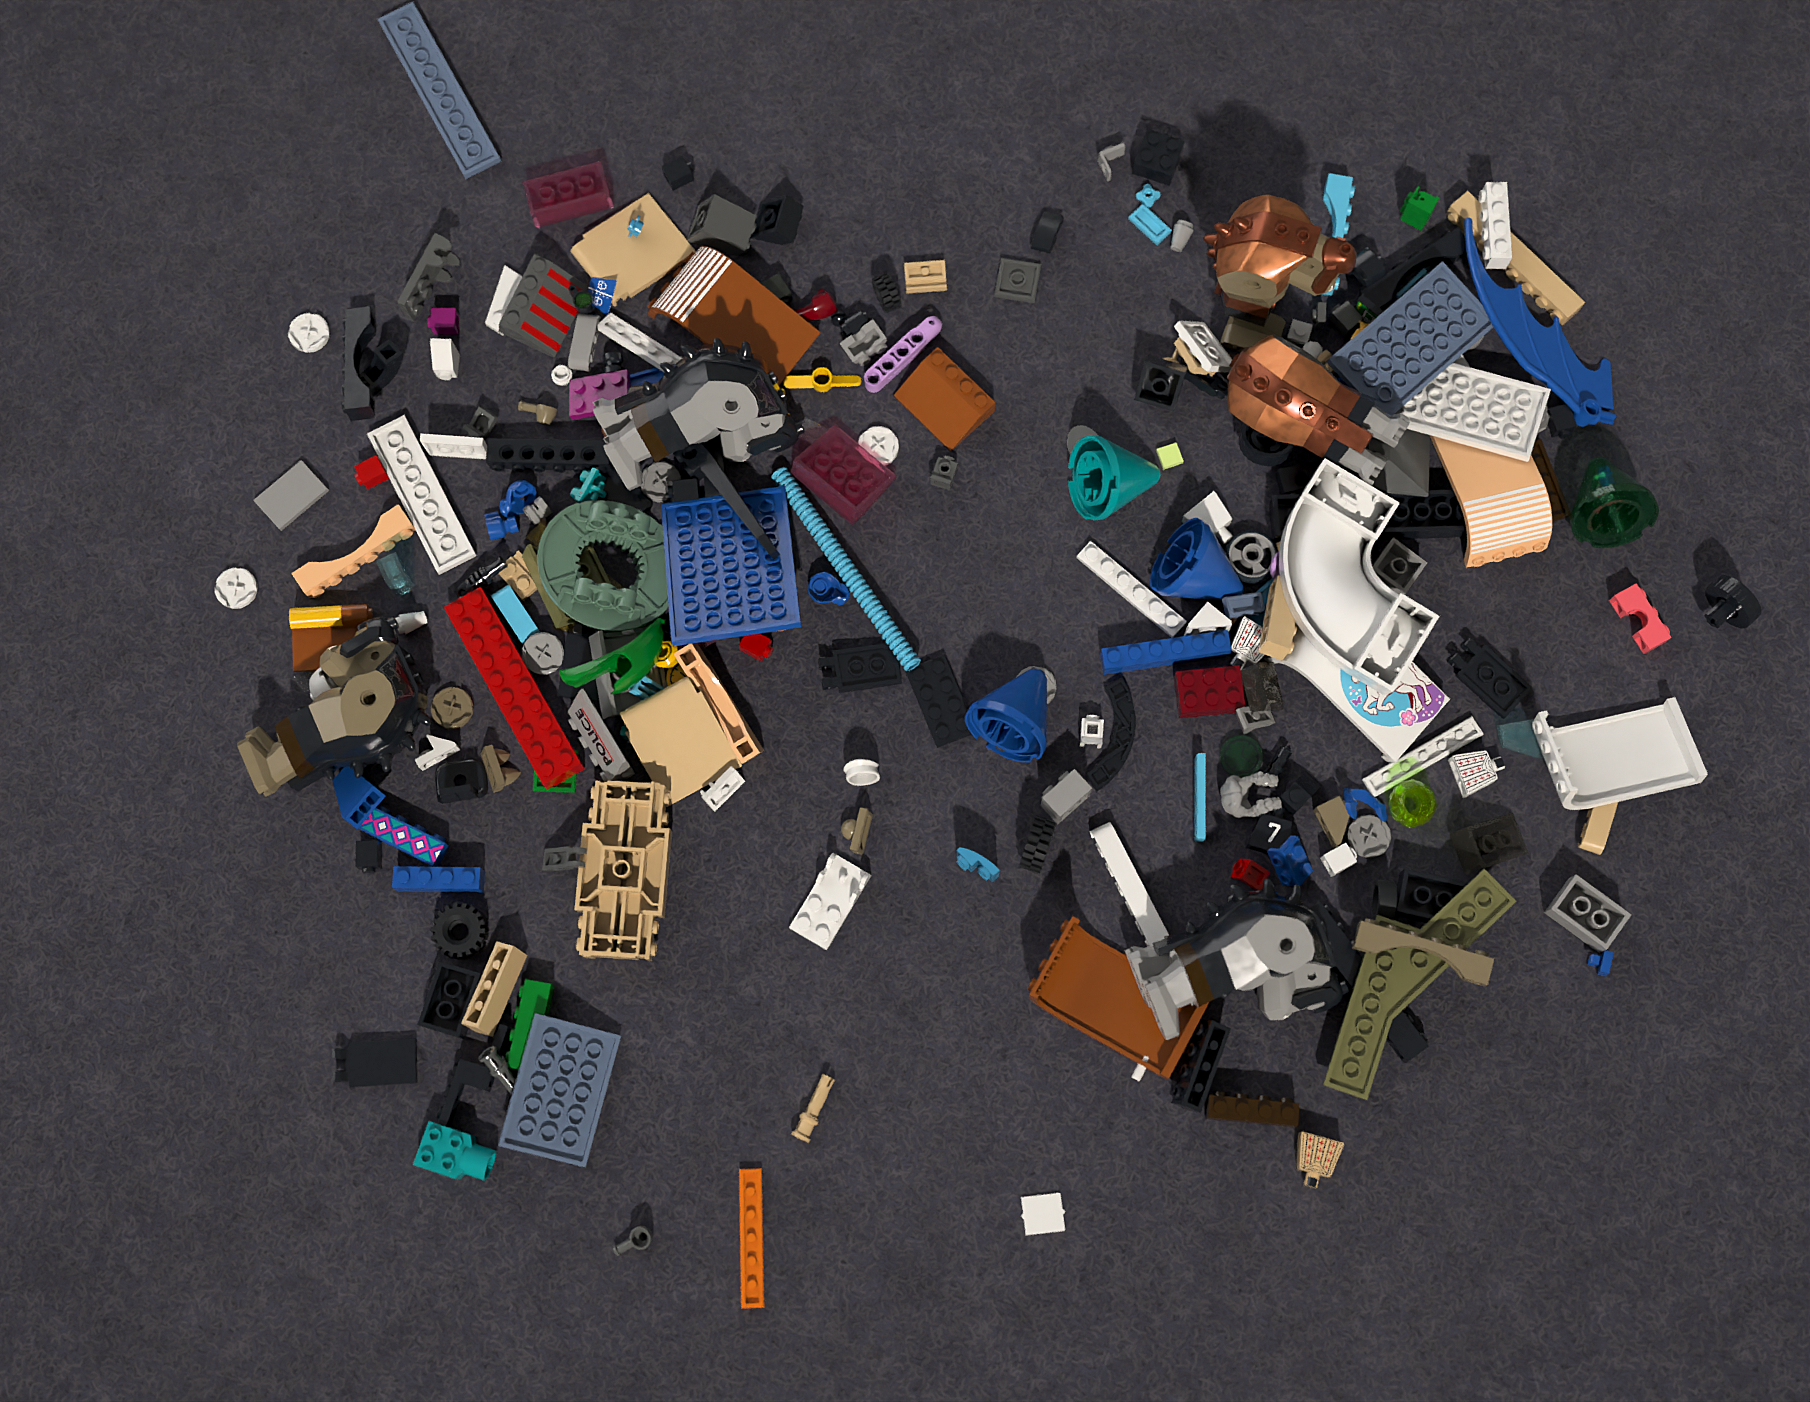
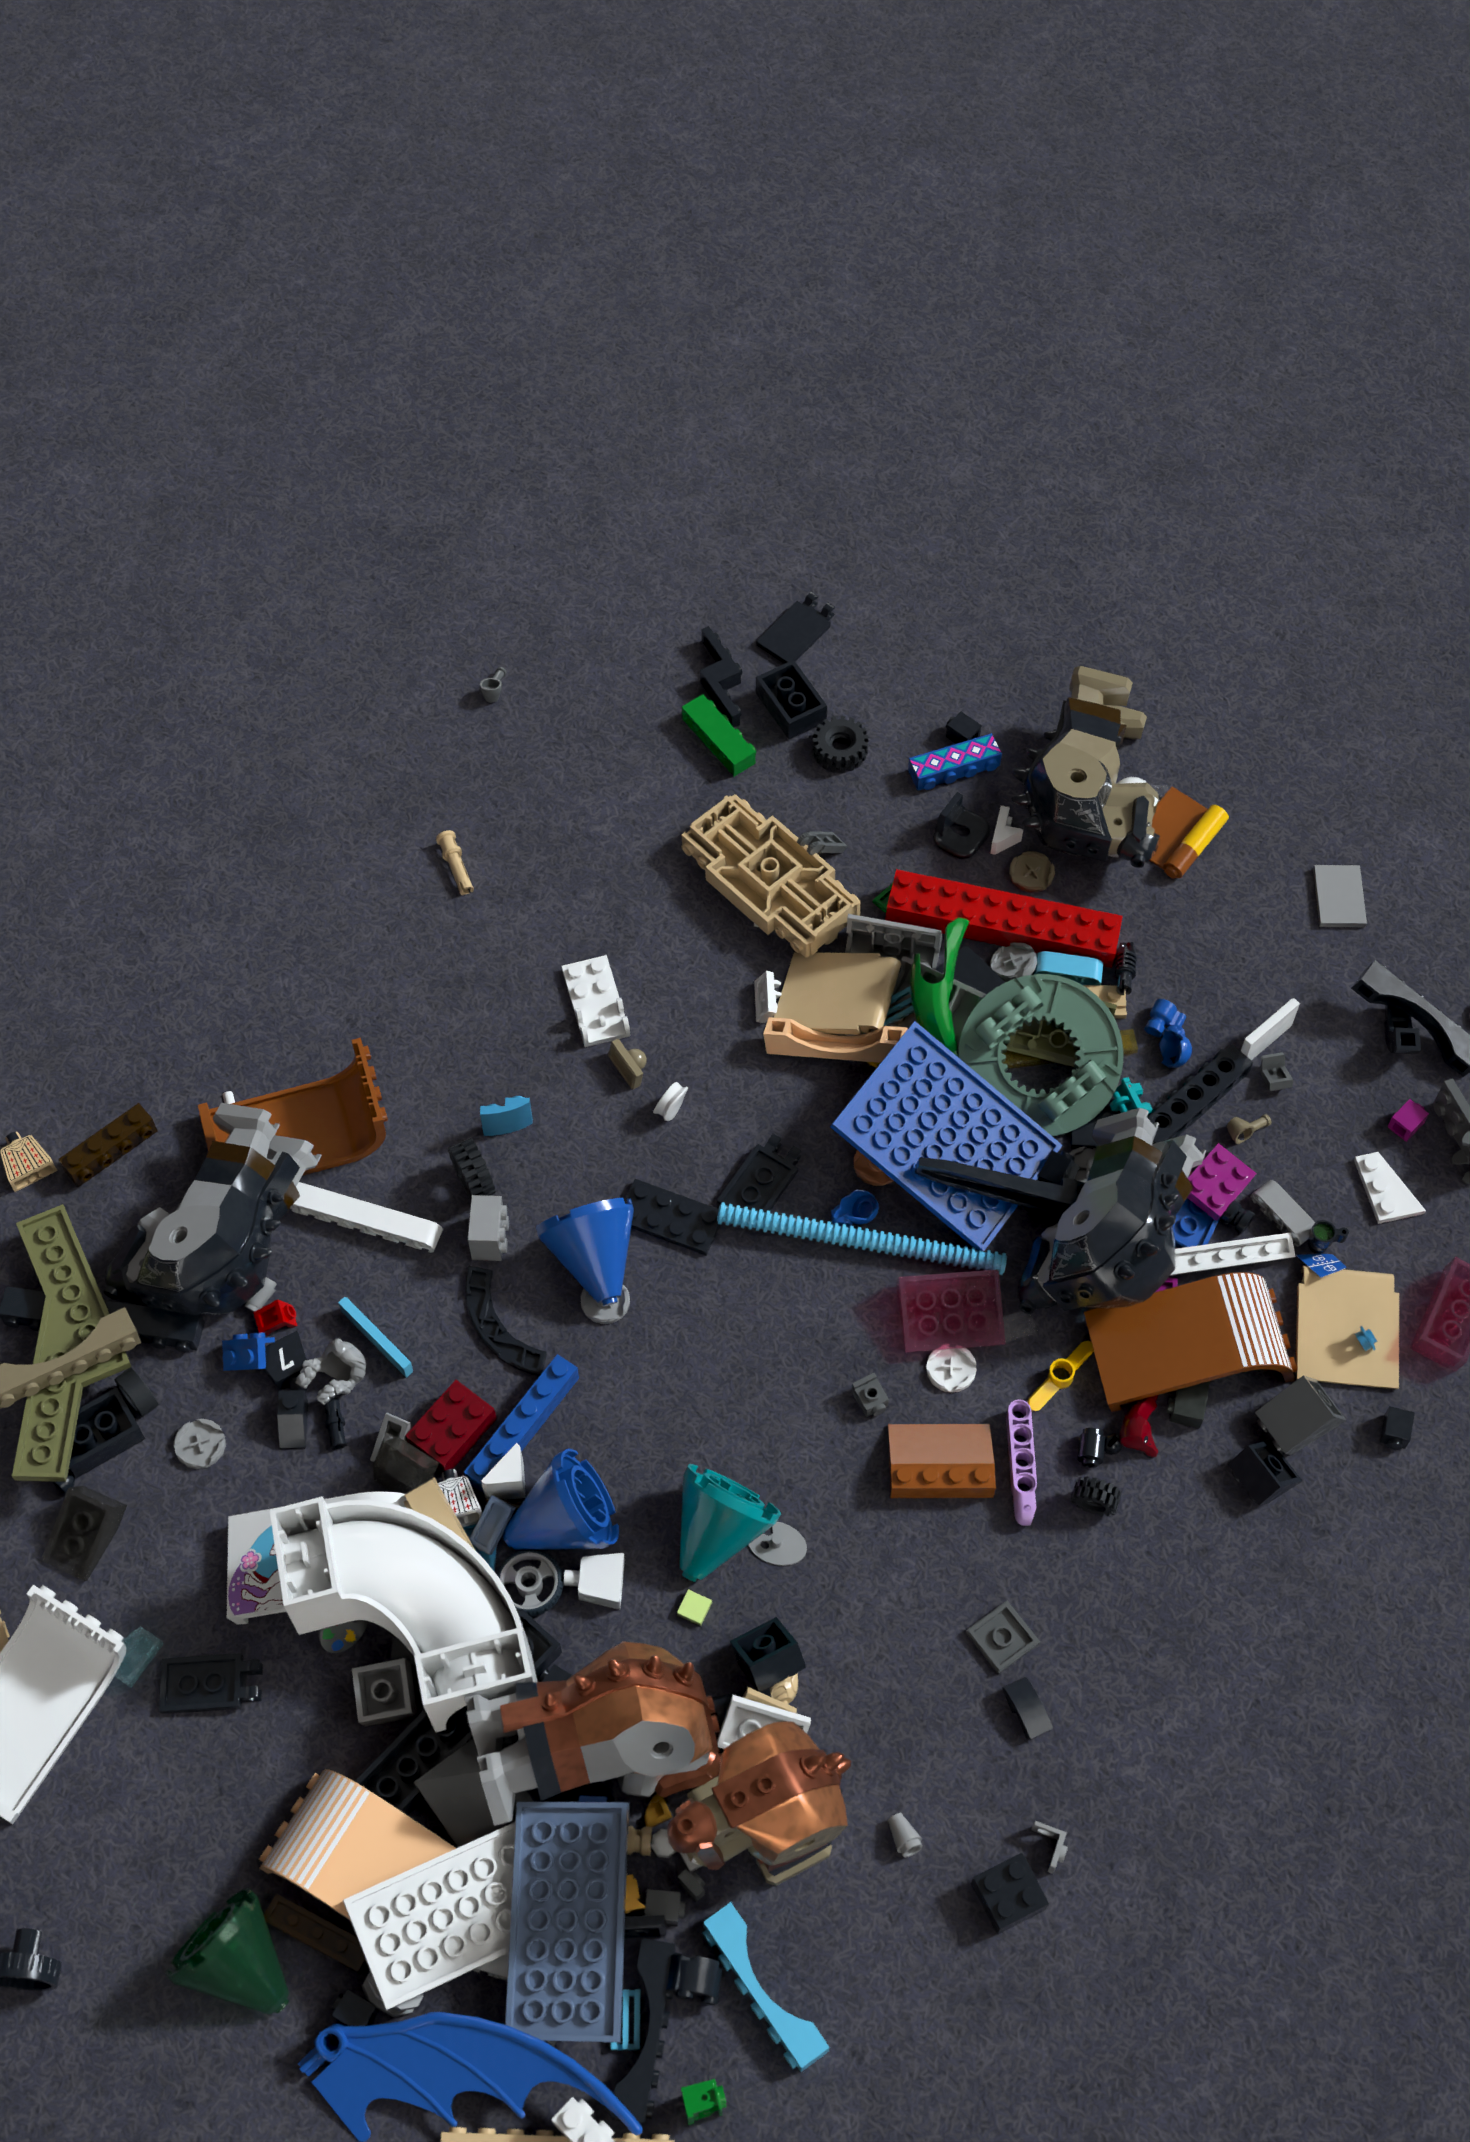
camera: 130 degrees right, 15 degrees down
white tile [215,568,257,609] -> none
light nougat arch [291,504,415,598] -> none
blue slope [332,767,386,829] -> none
red brick [354,455,390,490] -> none
white plate [367,415,477,575] -> none
clear light blue brick [376,552,415,594] -> none
blue brick [392,866,485,893] -> none
white cone [395,611,428,634] -> none
teal brick [413,1121,497,1181] -> none
white slope [430,338,460,380] -> none
tan brick [461,942,527,1037] -> none
dark grey pin [479,1046,516,1095] -> none
dark tan tile [480,745,521,793] -> none
sand blue plate [497,1013,621,1167] -> none
dark grey slope [499,254,589,358] -> none
light grey wheel [522,496,552,525] -> none
white plate [552,365,572,386] -> none
orange tile [739,1168,764,1308] -> none
light grey cylinder [840,319,887,366] -> none
tan plate [904,260,947,294] -> none
white piece [1021,1193,1065,1235] -> none
white plate [1076,541,1187,638] -> none
white window [1080,715,1104,748] -> none
medium azure tile [1128,204,1172,245] -> none
medium azure plate [1136,184,1160,207] -> none
black brick [1171,1019,1231,1113] -> none
clear green tile [1219,735,1263,778] -> none
dark tan slope [1313,796,1350,849] -> none
white brick [1320,843,1357,877] -> none
blue helmet [1344,788,1387,821] -> none
white tile [1362,716,1483,797] -> none
clear neon green piece [1388,779,1437,828] -> none
white torso [1448,751,1505,798] -> none
coral arch [1609,584,1671,654] -> none

